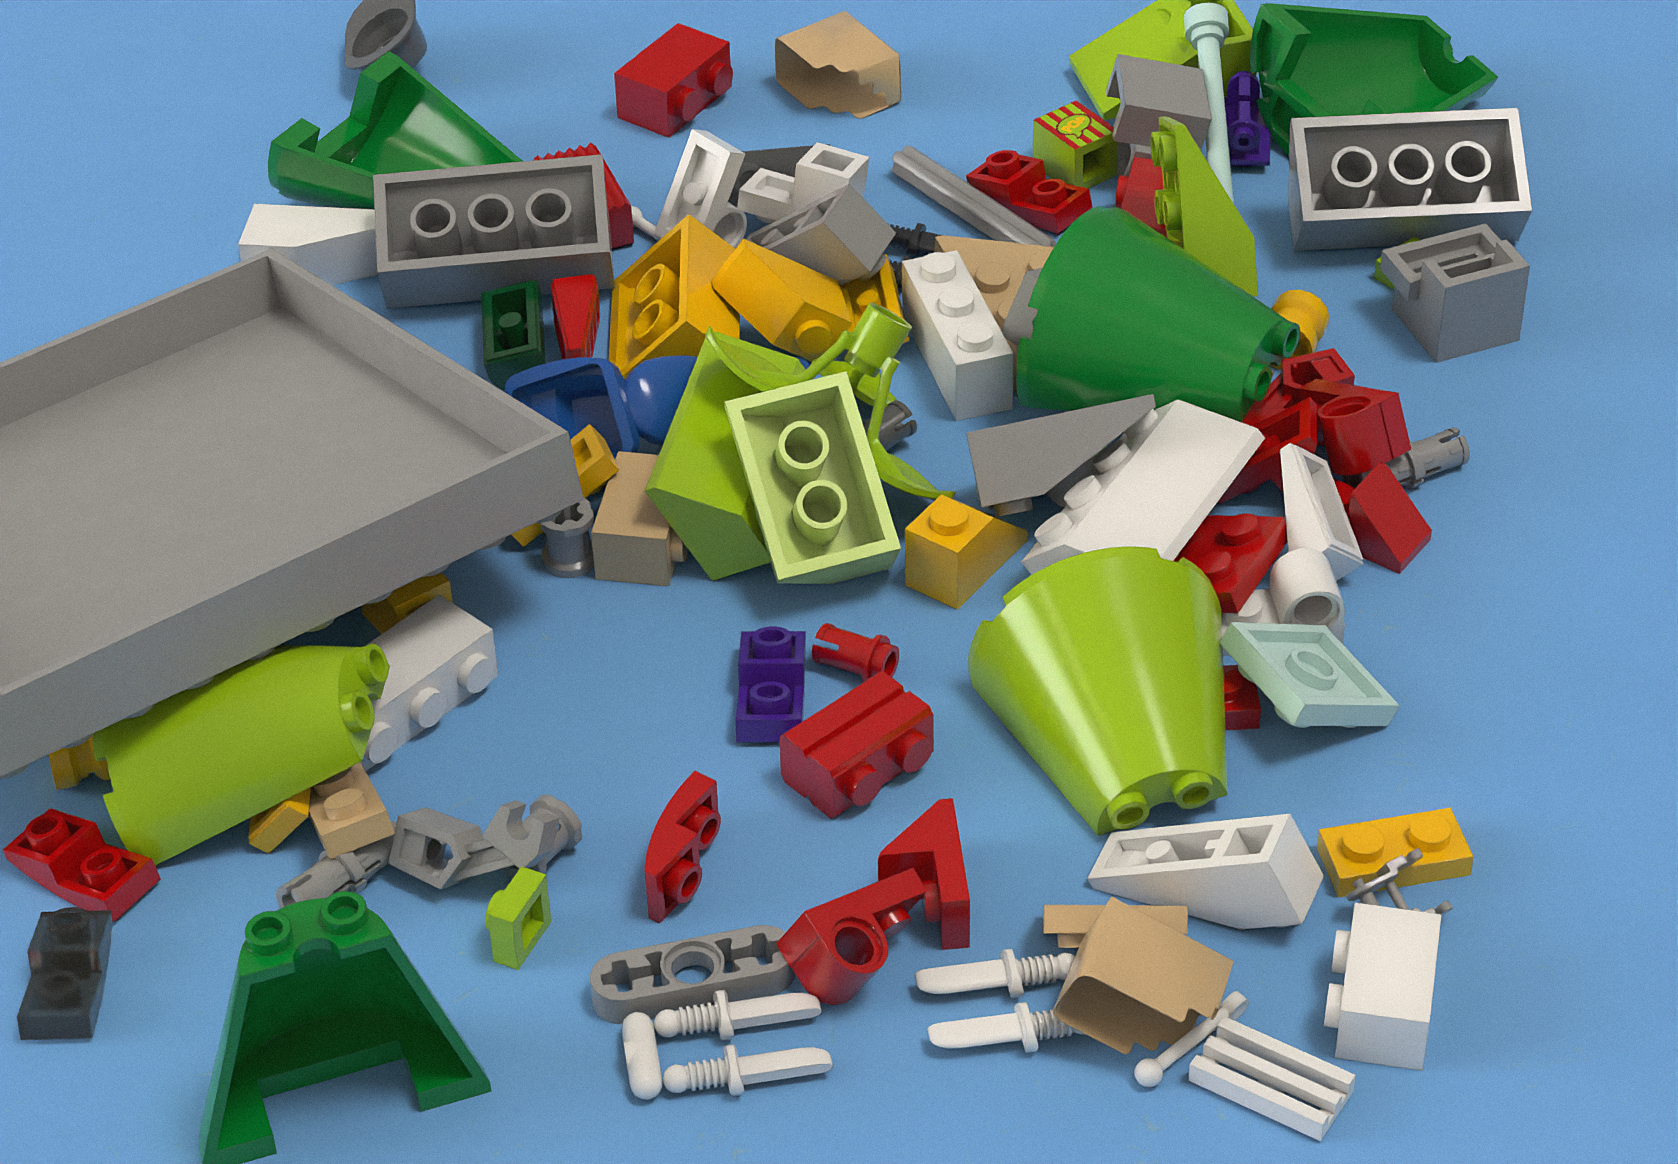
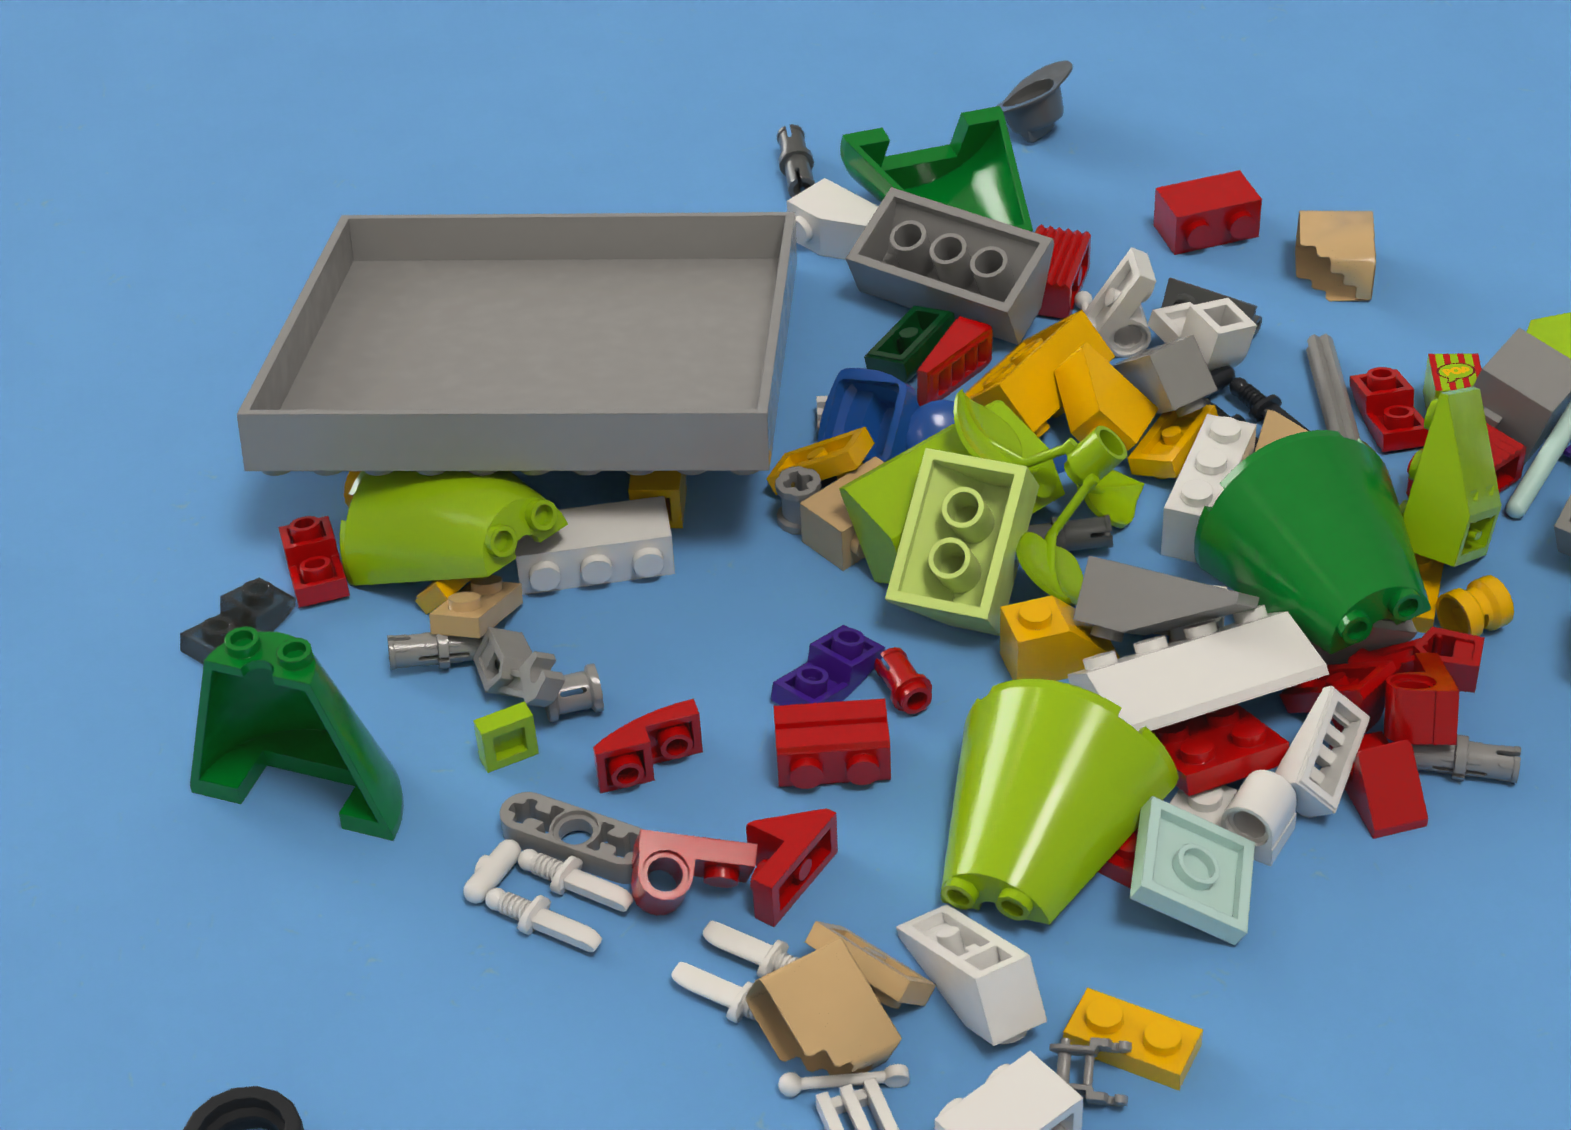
camera: 40 degrees right, 0 degrees up
none -> dark grey pin [777,124,815,197]

